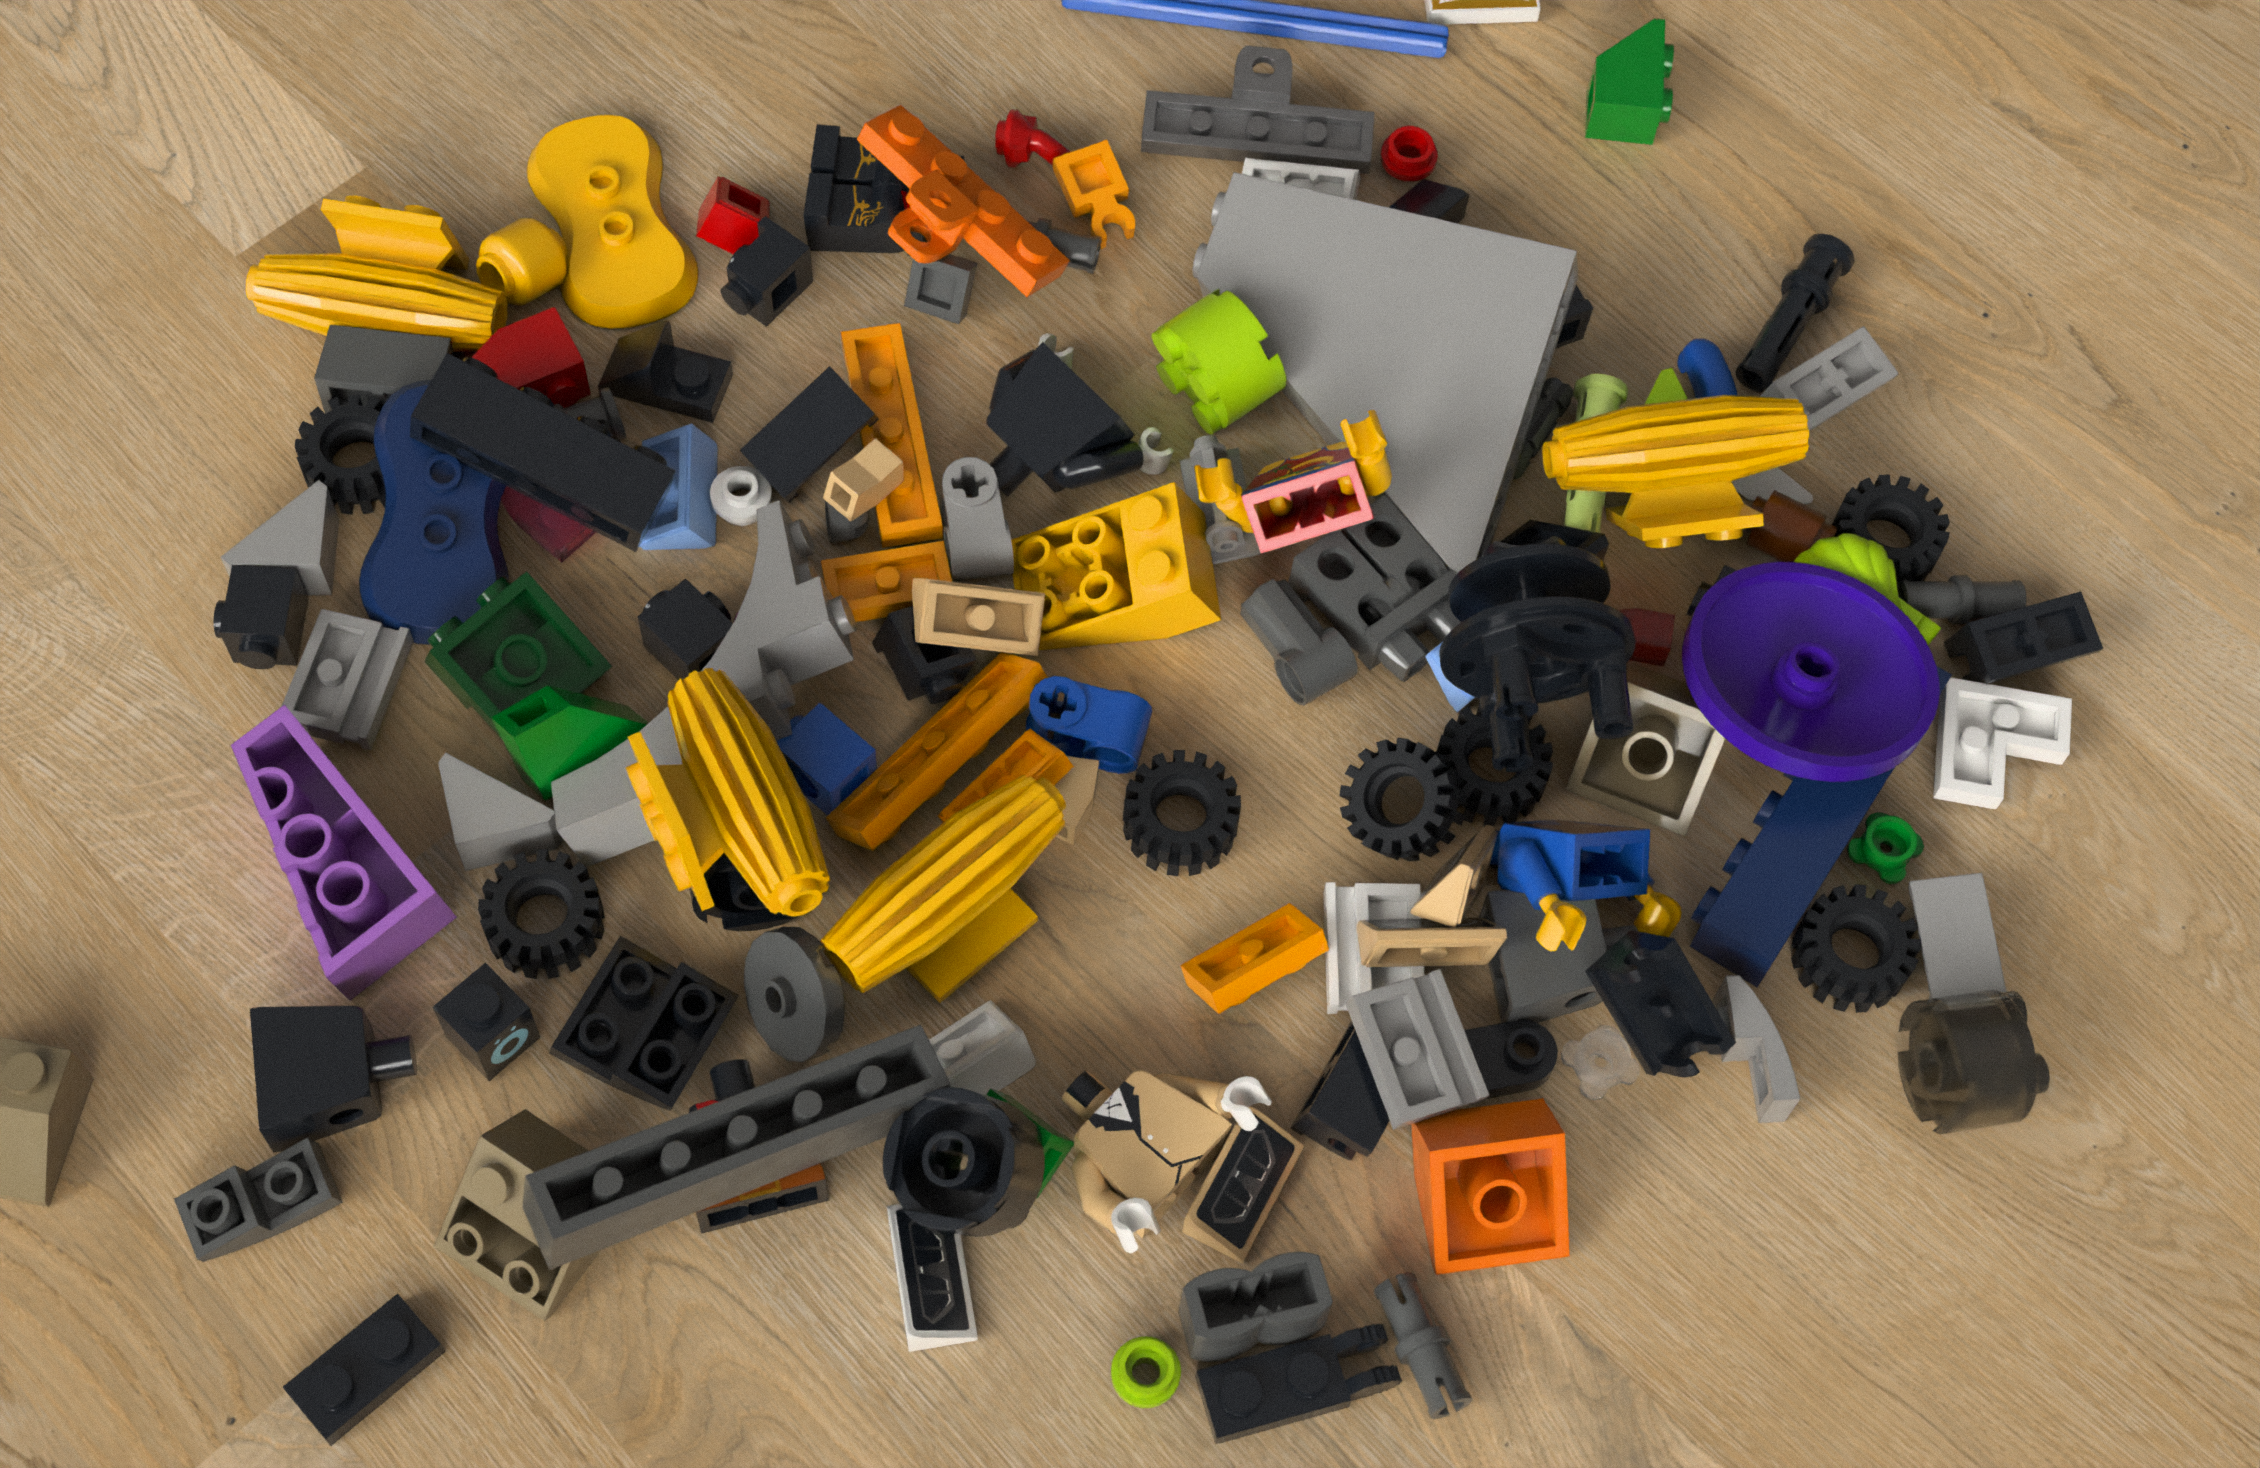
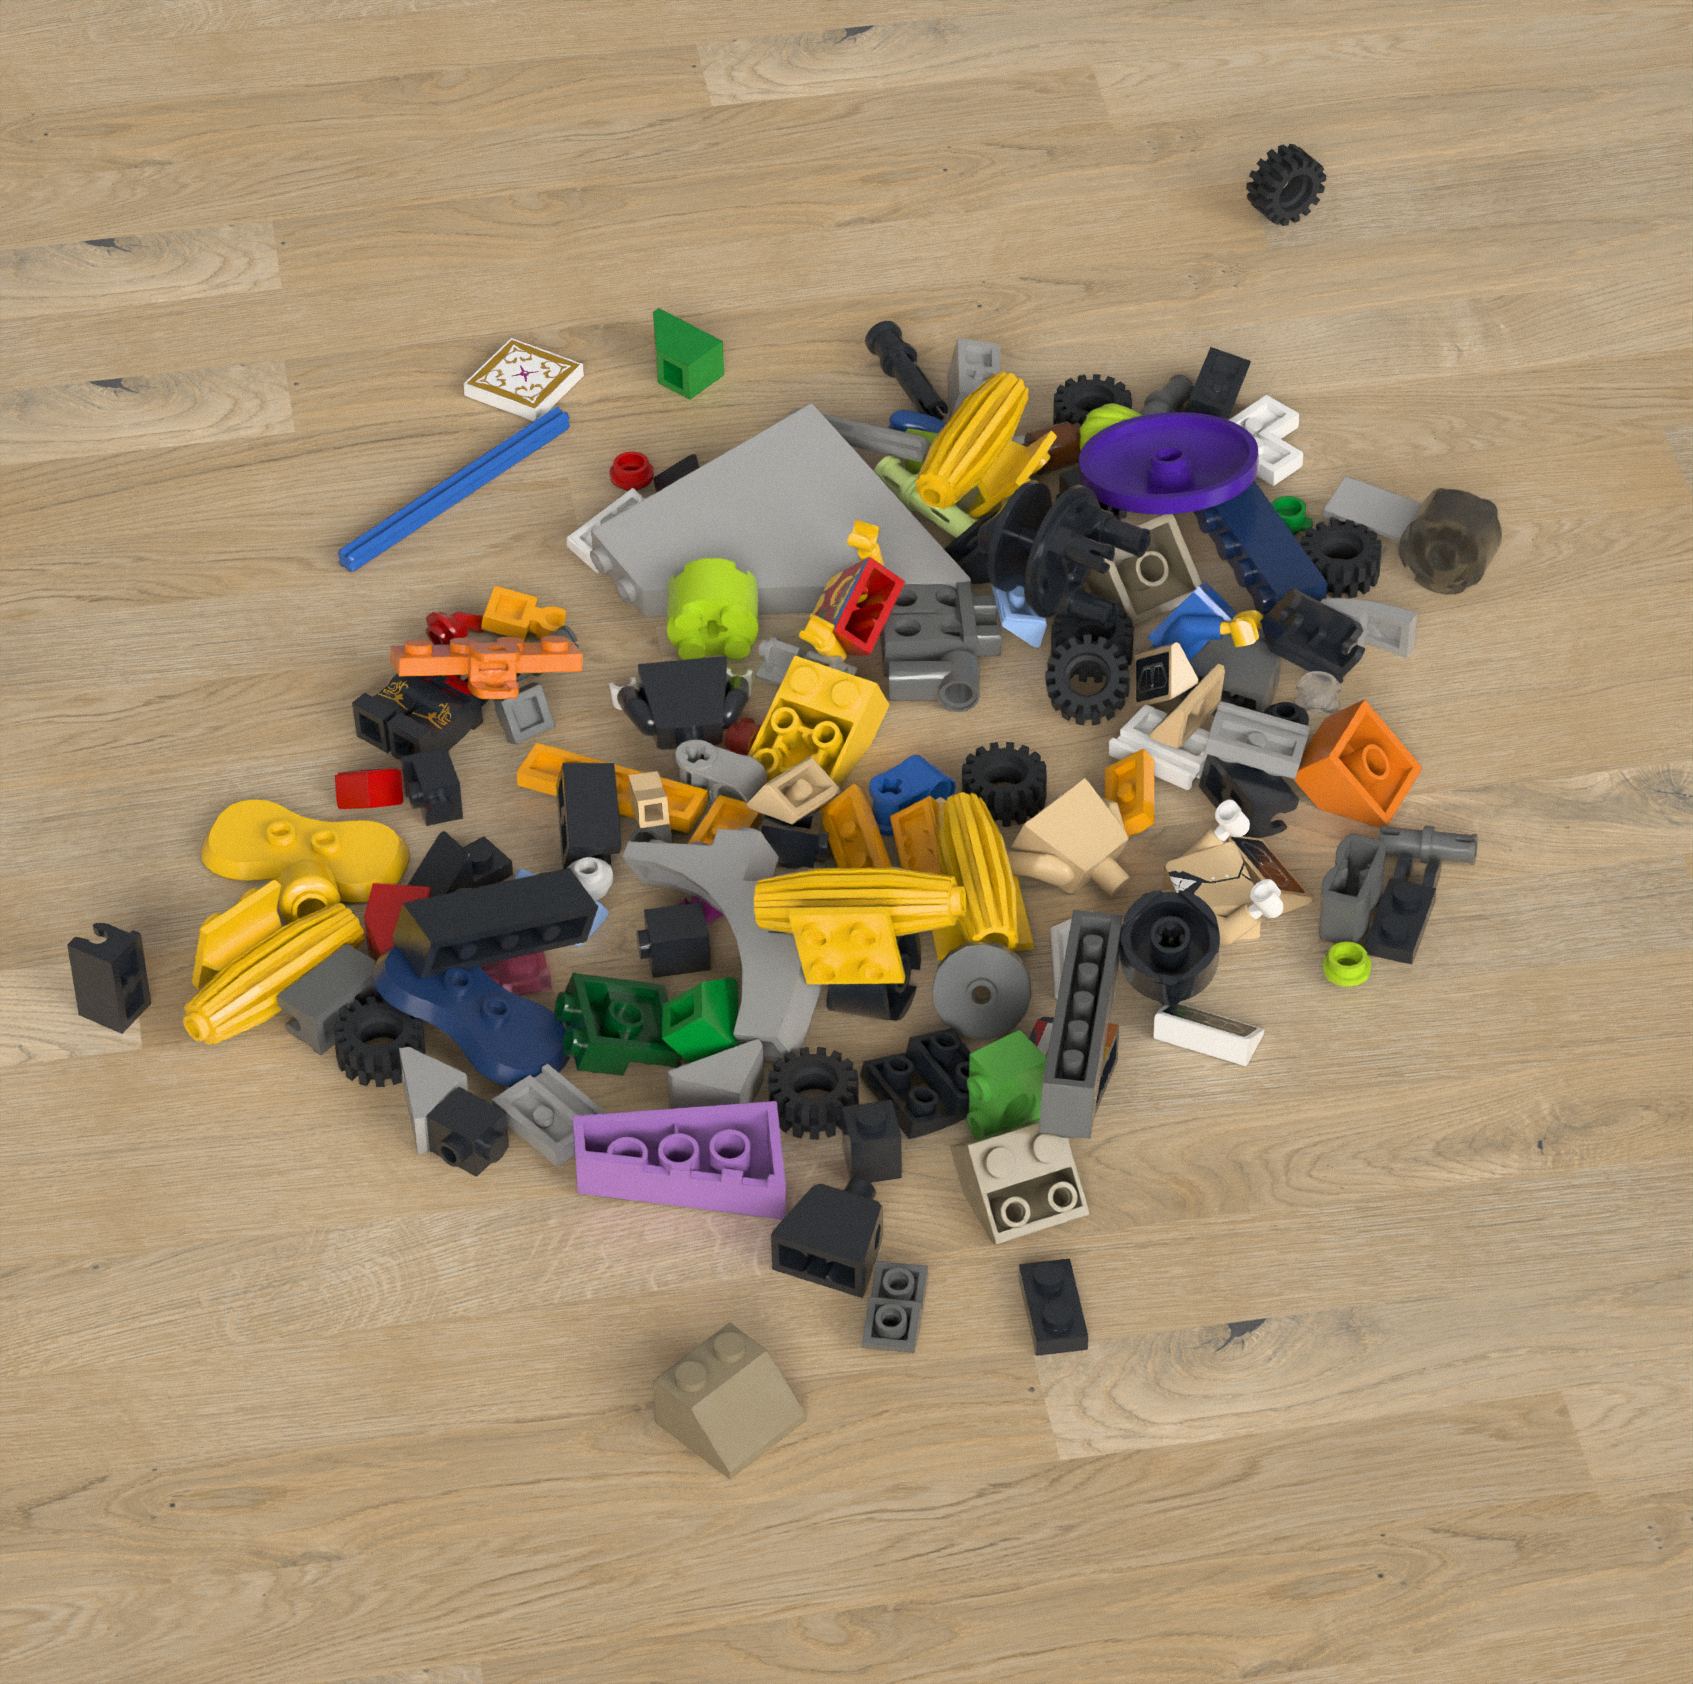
camera: 50 degrees left, 20 degrees down
flat silver plate [1141,46,1375,174] -> none
none -> black hinge [67,923,151,1034]
none -> clear red plate [725,717,761,756]
none -> light grey axle [790,408,931,462]
none -> bright green brick [967,1029,1047,1138]
none -> tan torso [1007,778,1131,897]

